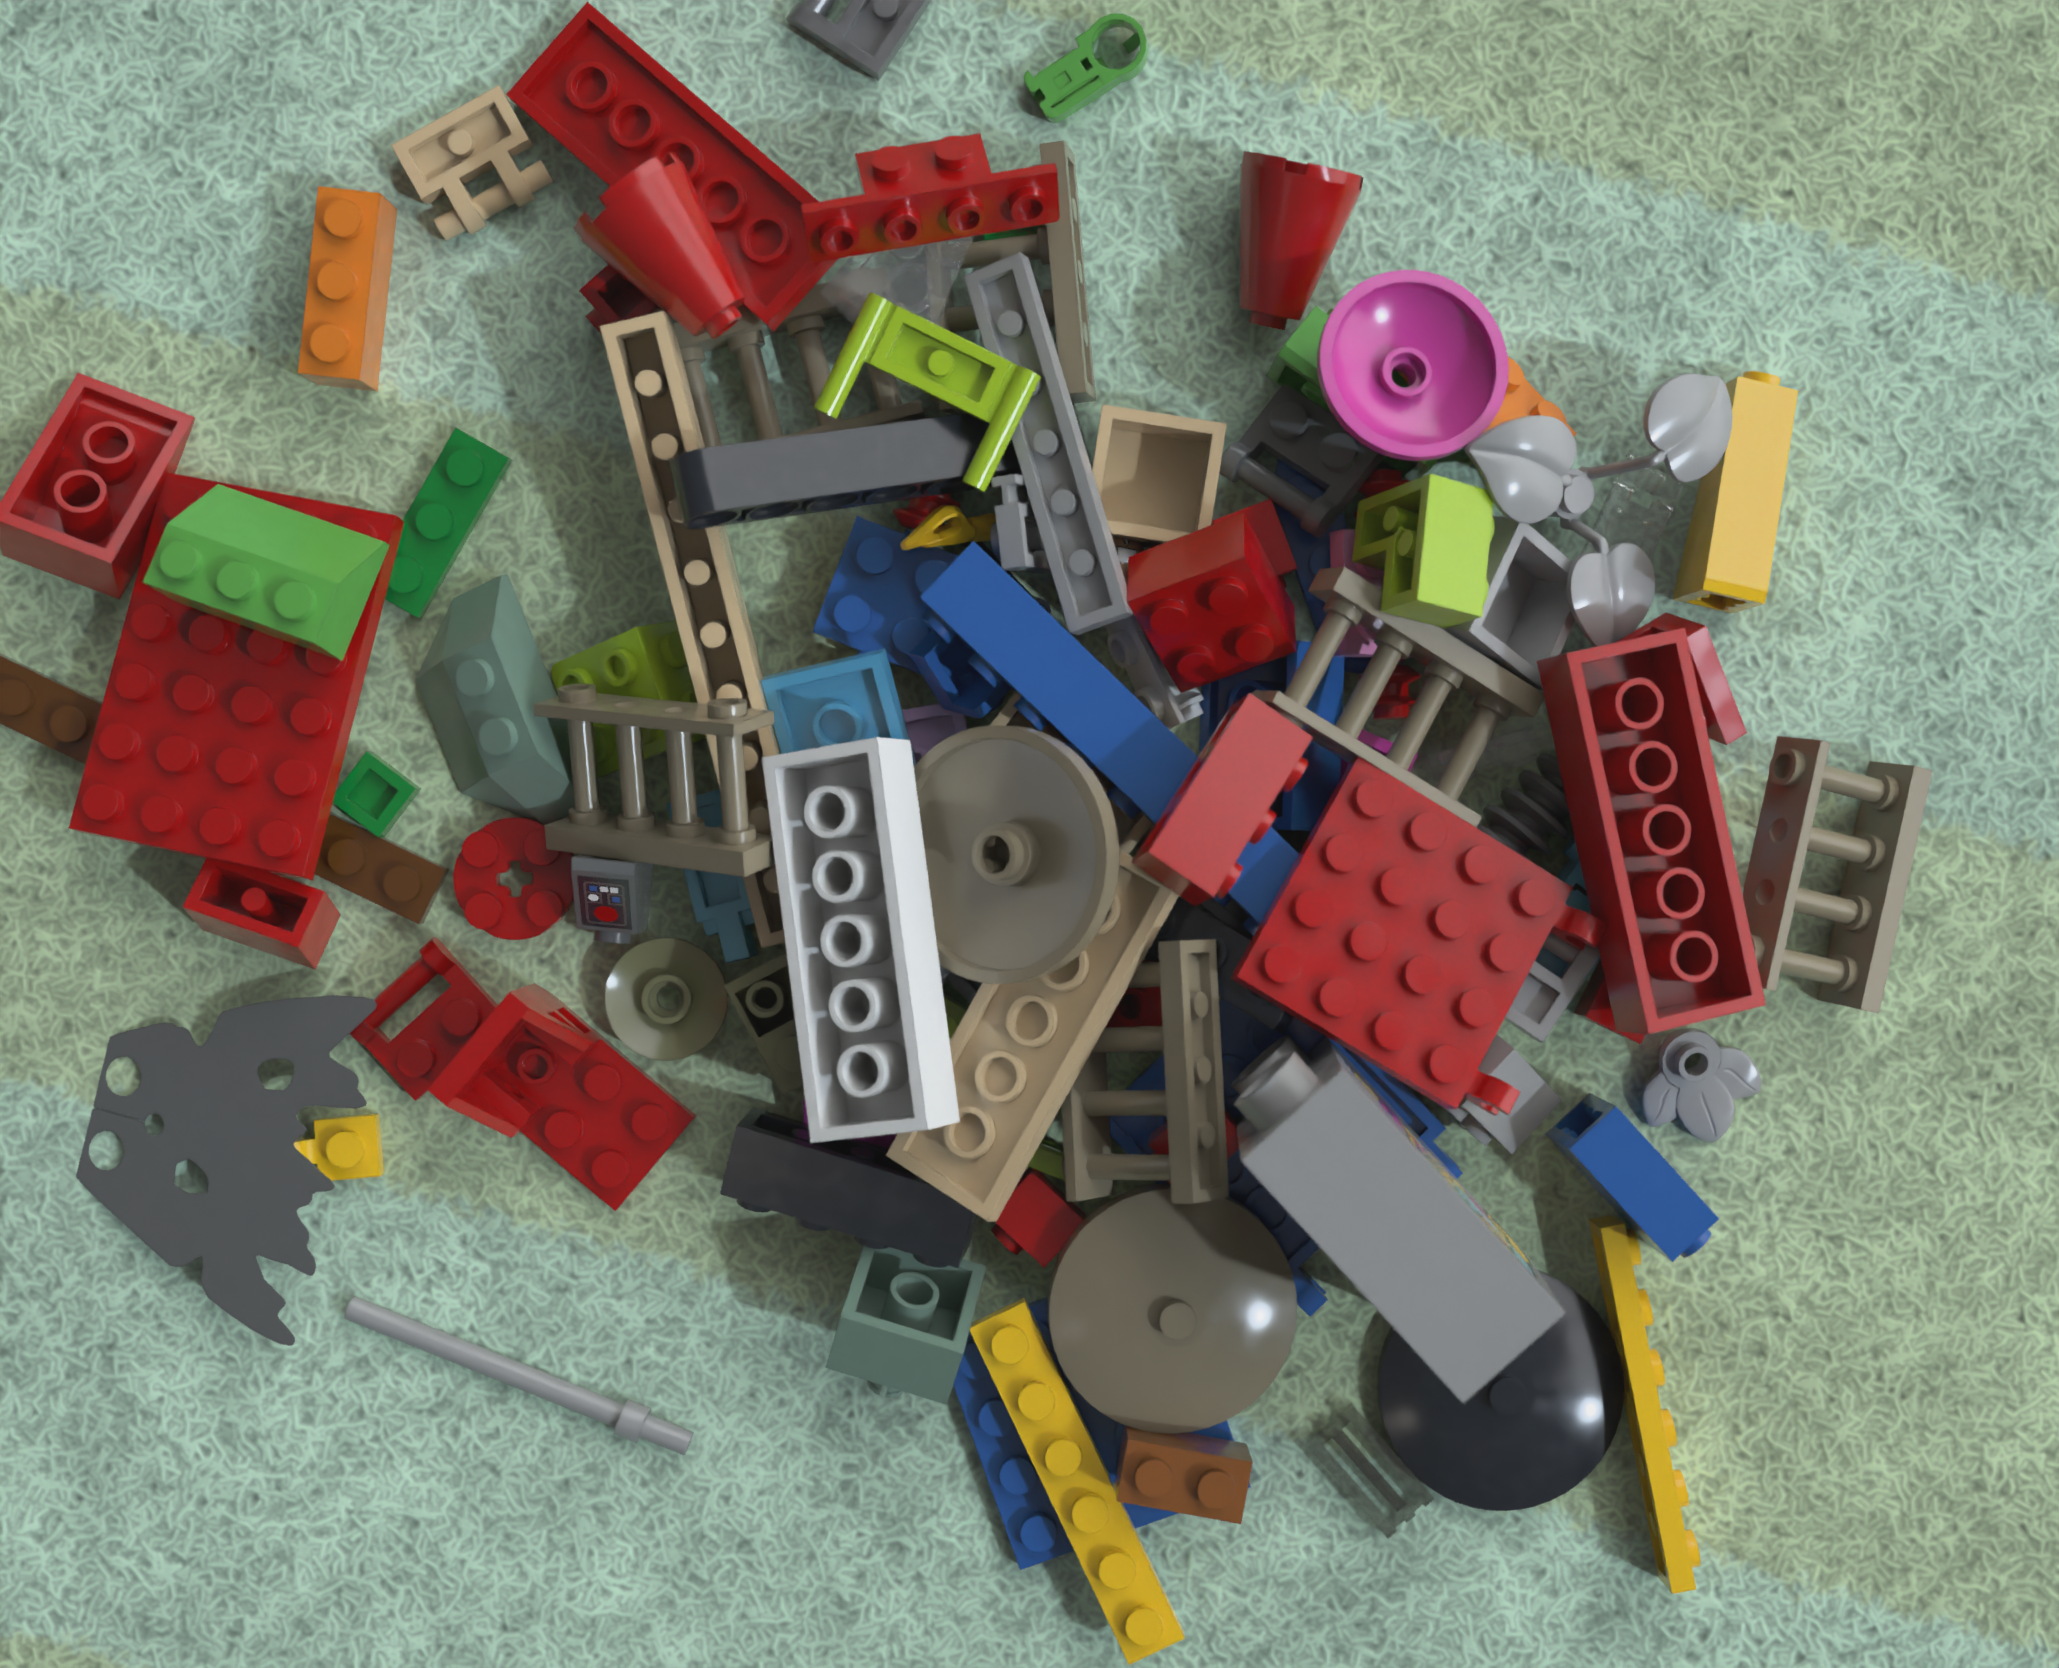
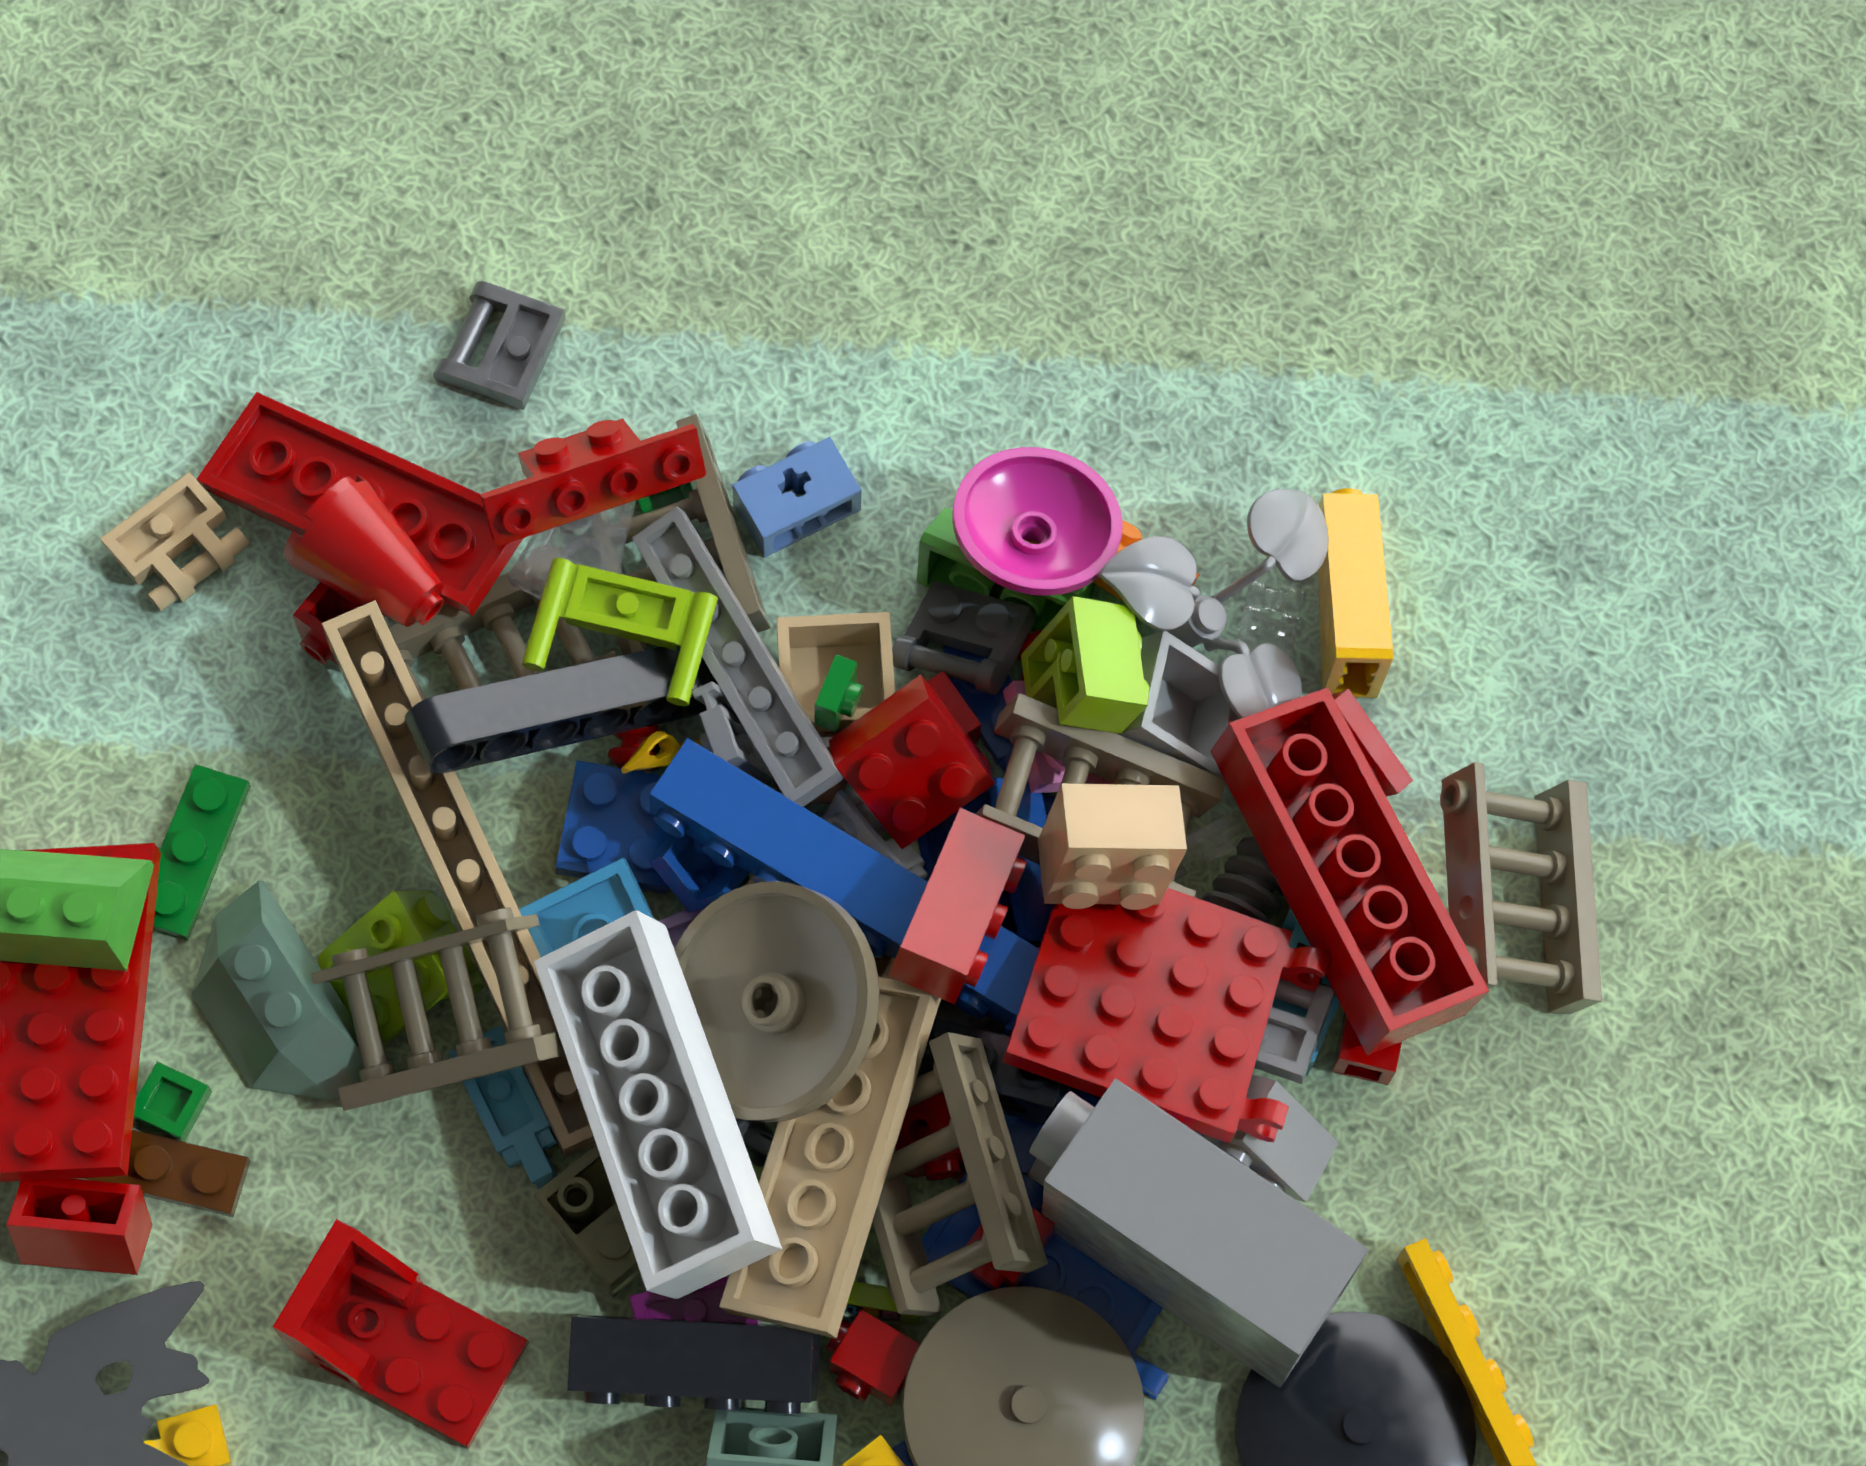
camera: 20 degrees left, 20 degrees down
orange brick [298,186,397,391] -> none
red plate [350,937,498,1101] -> none
red plate [453,817,575,940] -> none
slope [571,854,654,943] -> none
olive dish [604,937,728,1061] -> none
bright green piece [1024,13,1148,123] -> none
red cone [1240,151,1364,330] -> none
blue brick [1545,1093,1719,1262] -> none
light grey plate [1641,1028,1761,1143] -> none
none -> medium blue brick [732,437,862,558]
none -> green plate [814,654,864,732]
none -> tan piece [1038,783,1187,910]

